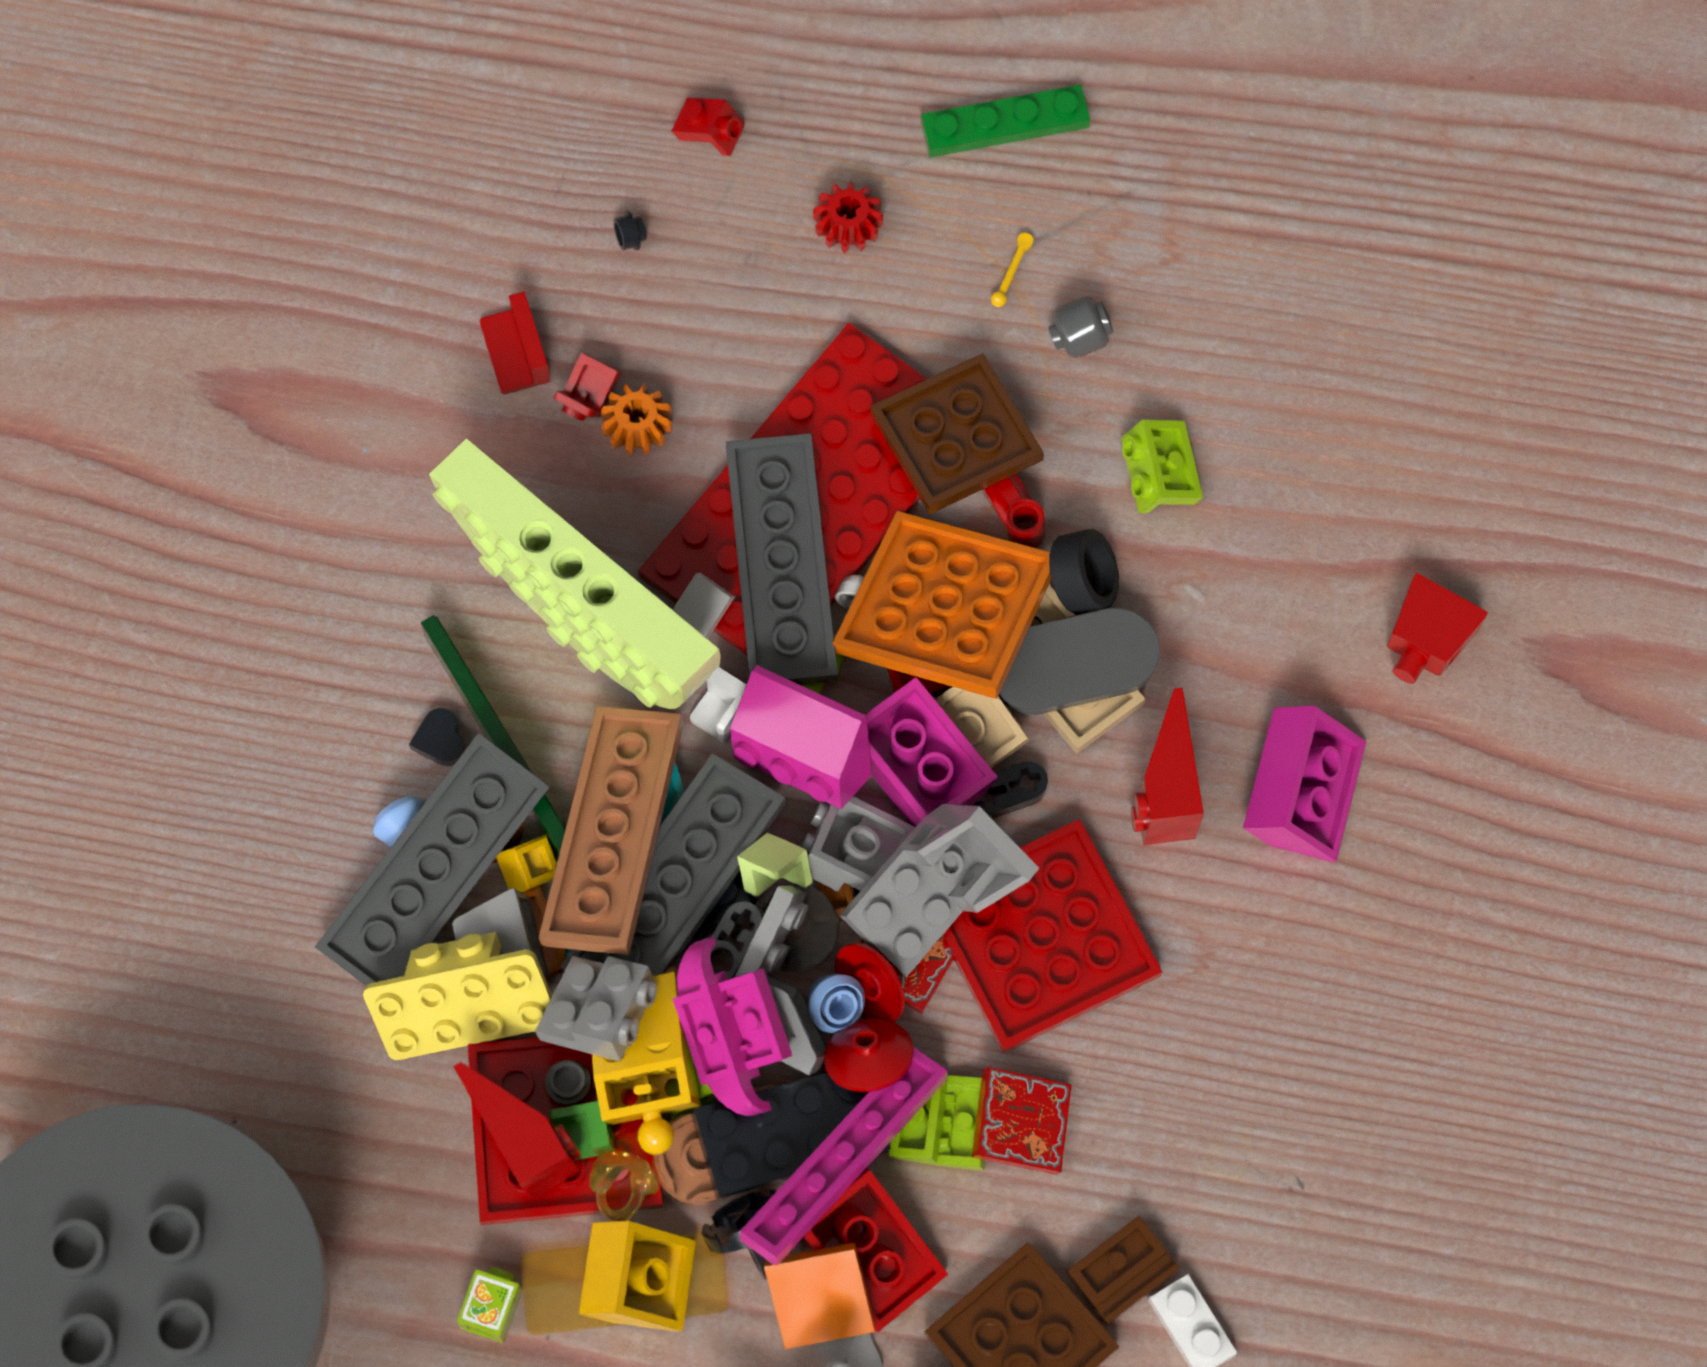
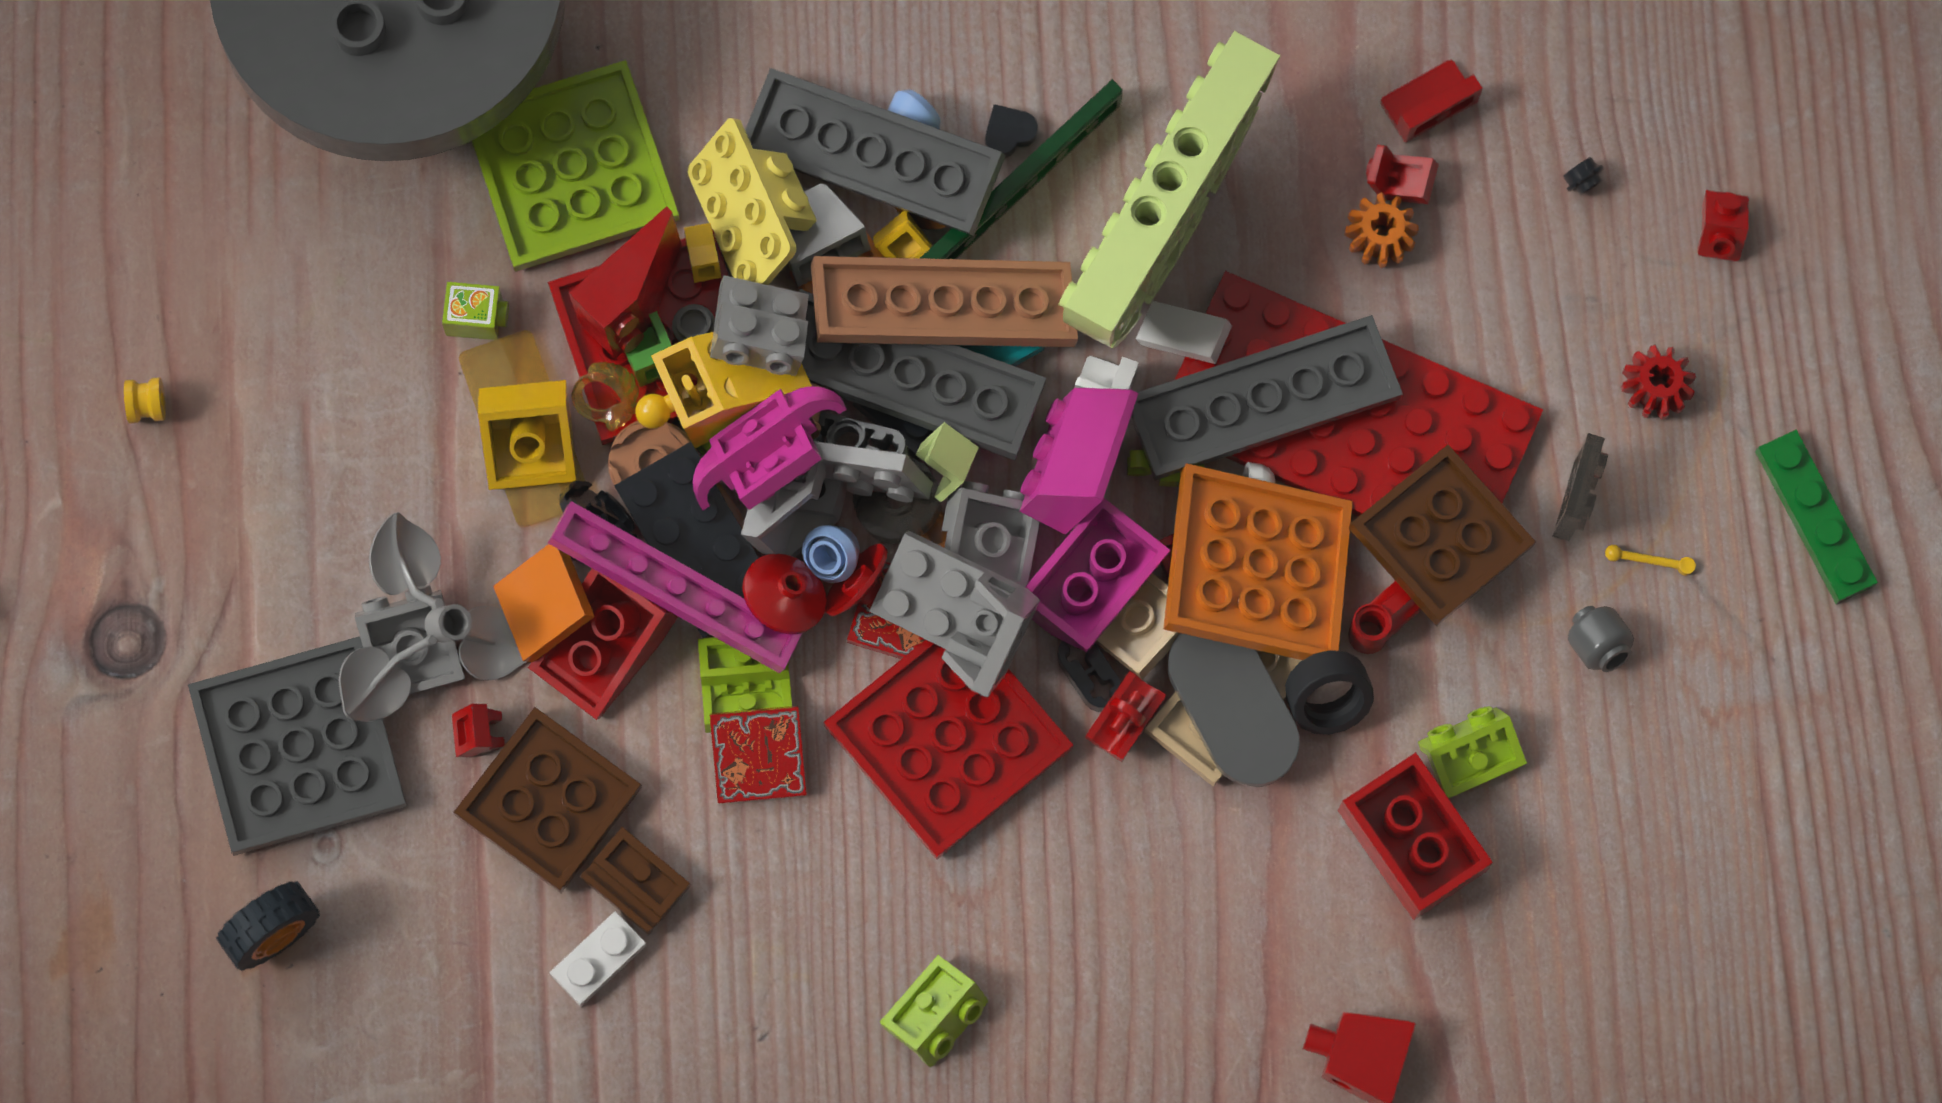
camera: 75 degrees right, 5 degrees up
red slope [1131,687,1204,845] -> none
dark pink slope [1243,705,1367,862] -> none
none -> lime plate [472,60,680,272]
none -> yellow piece [684,222,721,283]
none -> lime bracket [879,955,988,1068]
none -> red hips [1085,671,1166,762]
none -> red brick [1338,752,1493,920]
none -> clear smoke plate [1552,433,1608,541]

